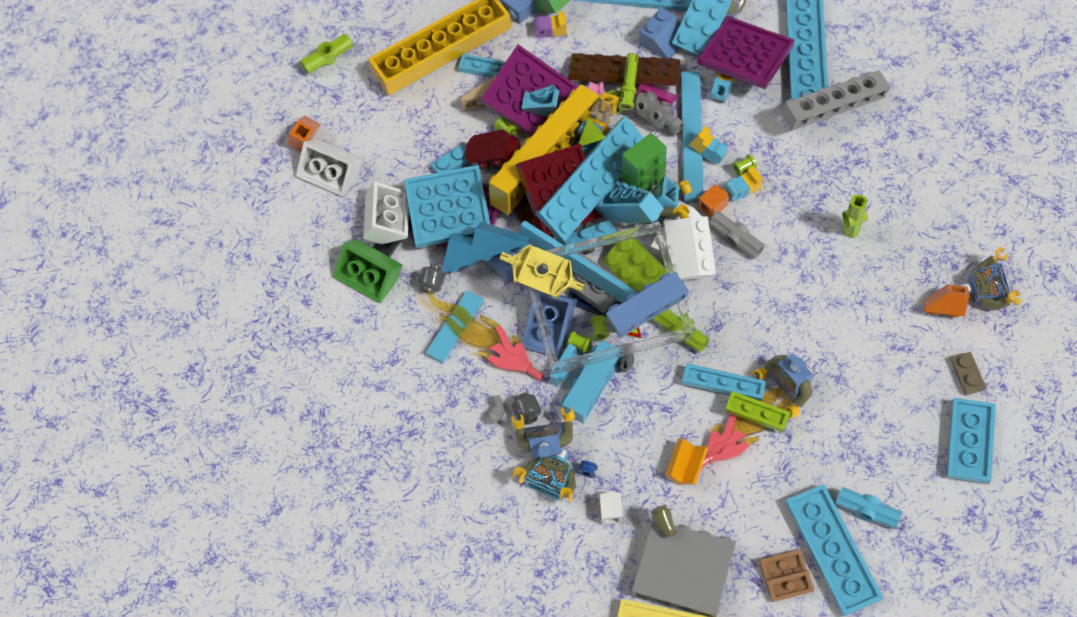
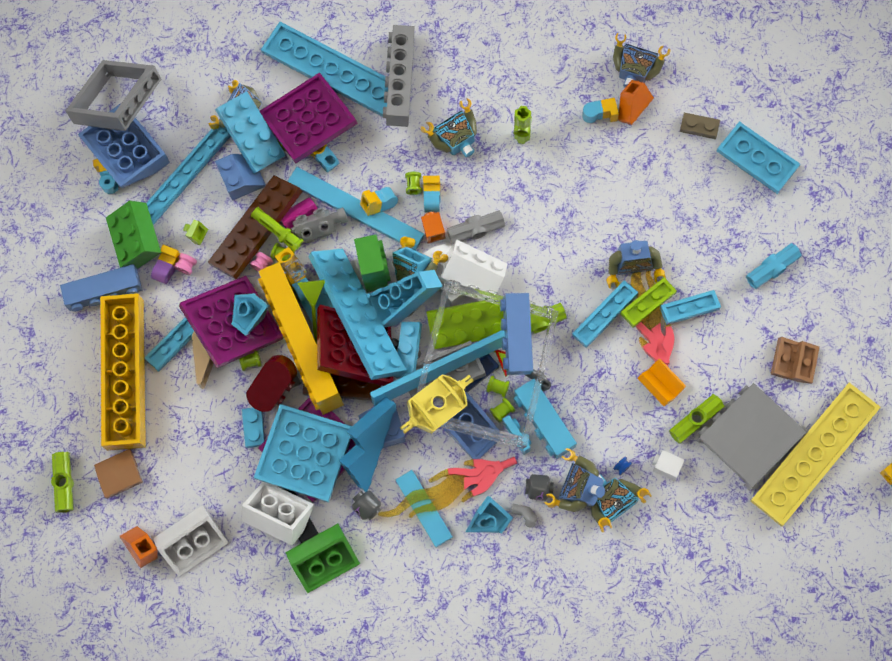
camera: 60 degrees left, 10 degrees up
olive cone [650,504,677,538] -> none
medium azure plate [785,484,884,617] -> none
none -> medium nougat slope [94,449,143,499]
none -> bright pink wheel [174,253,197,275]
none -> lime tile [183,220,209,245]
none -> torso [421,98,477,157]
none -> medium azure slope [466,496,513,534]
none -> leg [582,98,619,123]
none -> medium azure plate [660,290,721,325]
none -> lime piece [669,394,725,444]

